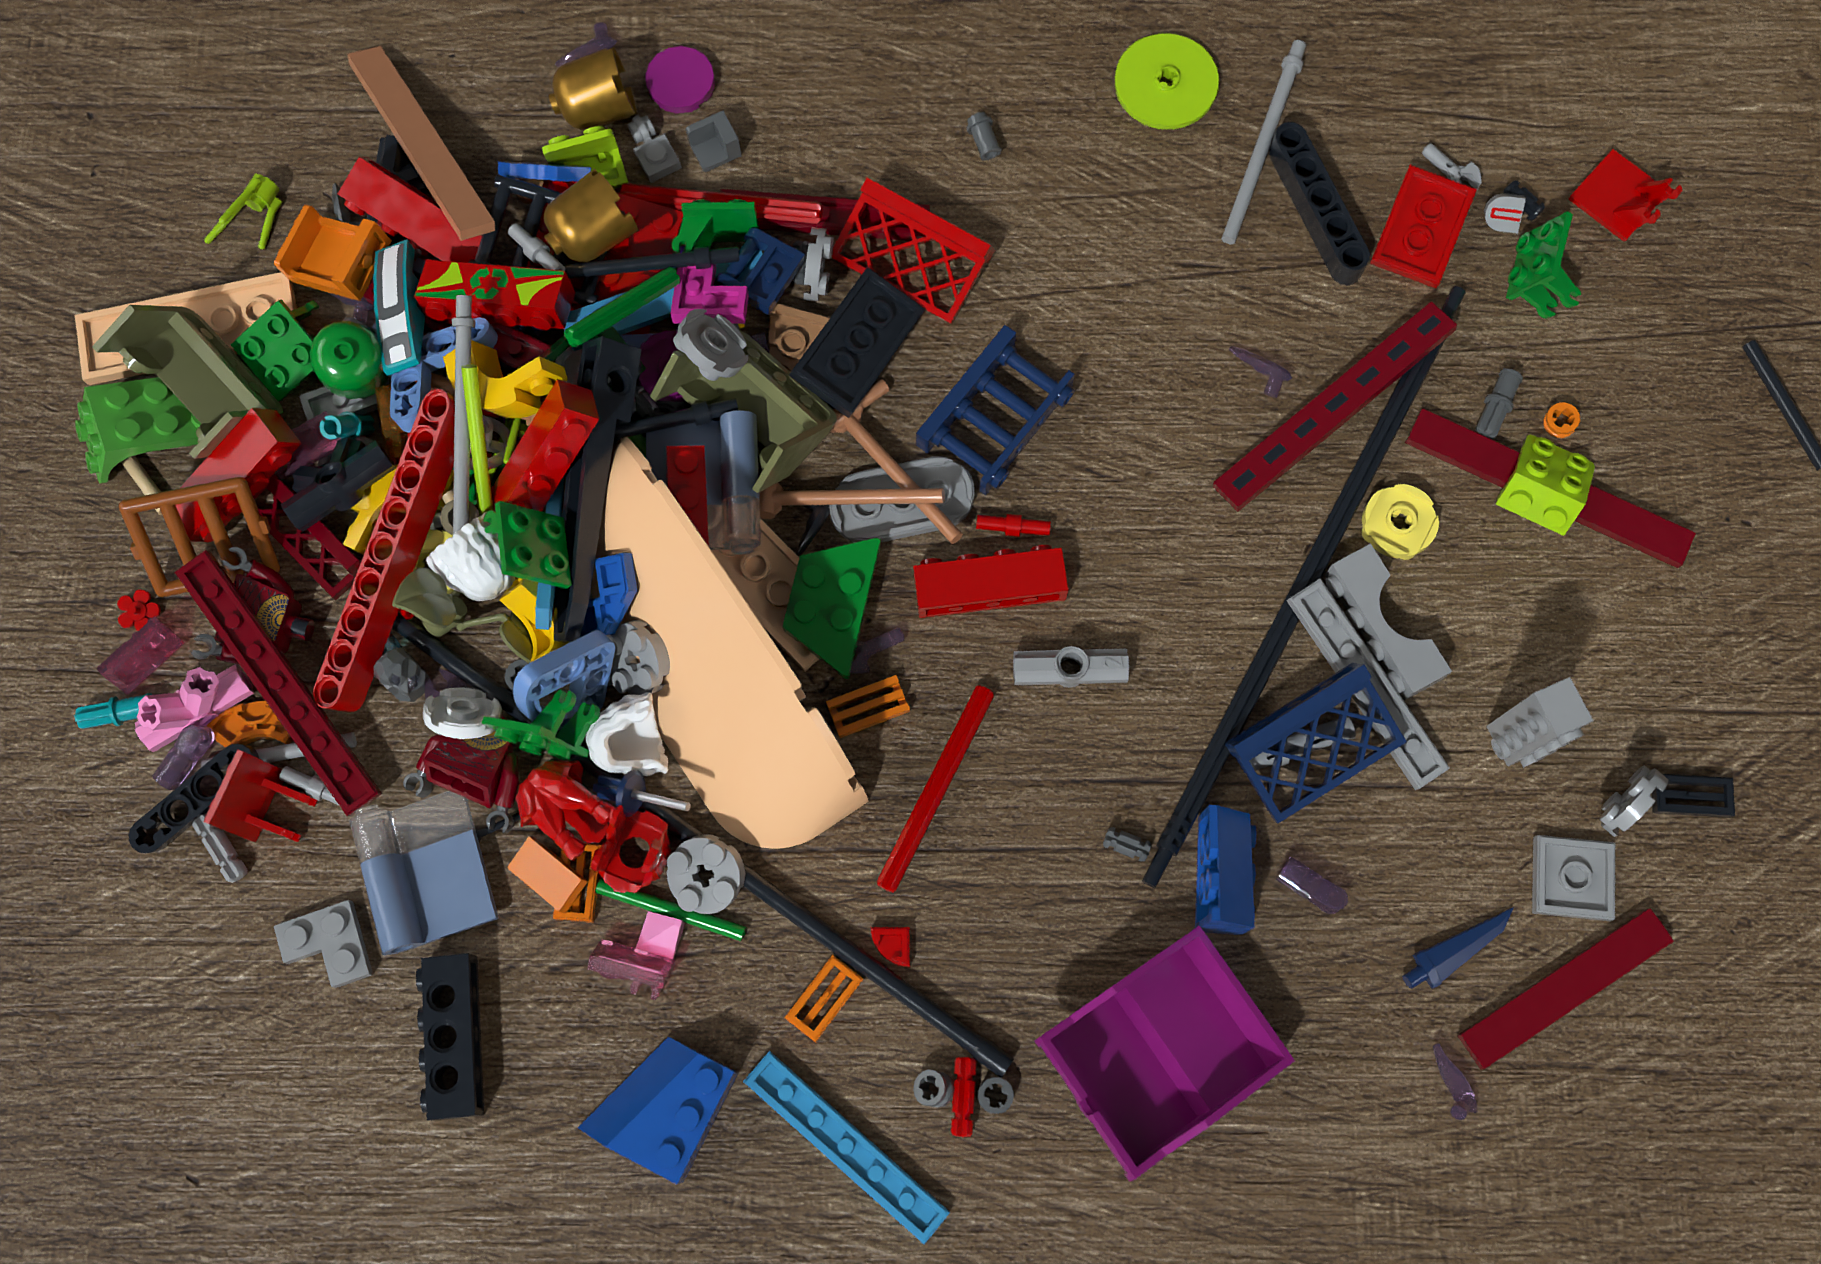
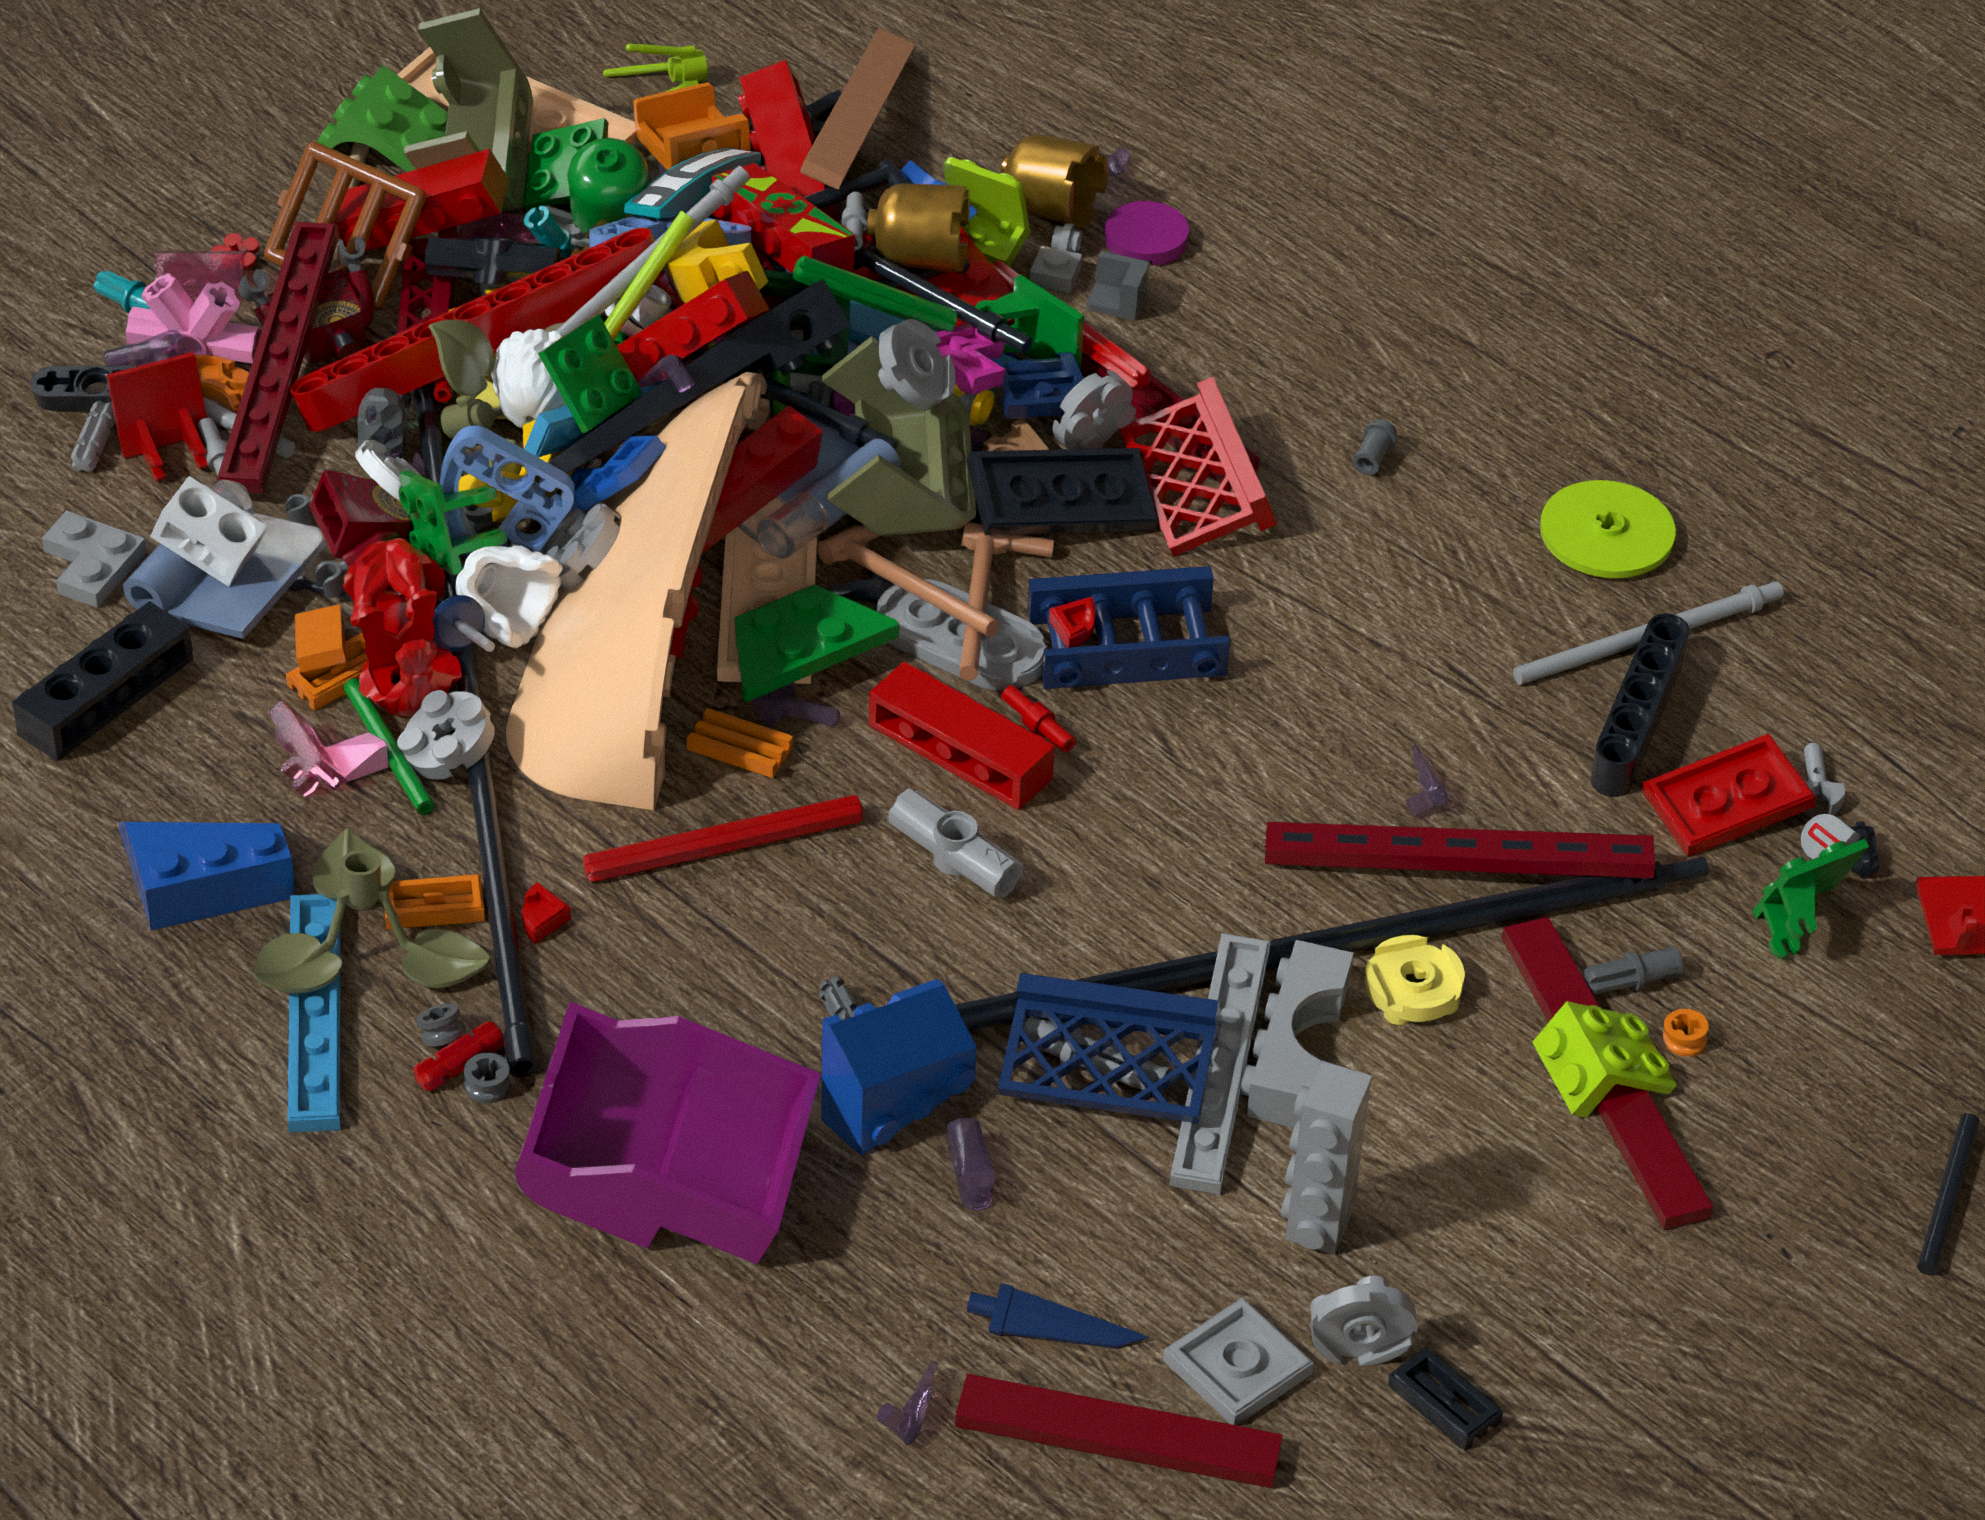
camera: 40 degrees right, 30 degrees down
none -> white brick [150,476,268,587]
none -> olive plant [252,828,490,993]
none -> clear purple bar [638,354,695,393]
none -> red tile [1049,597,1096,648]

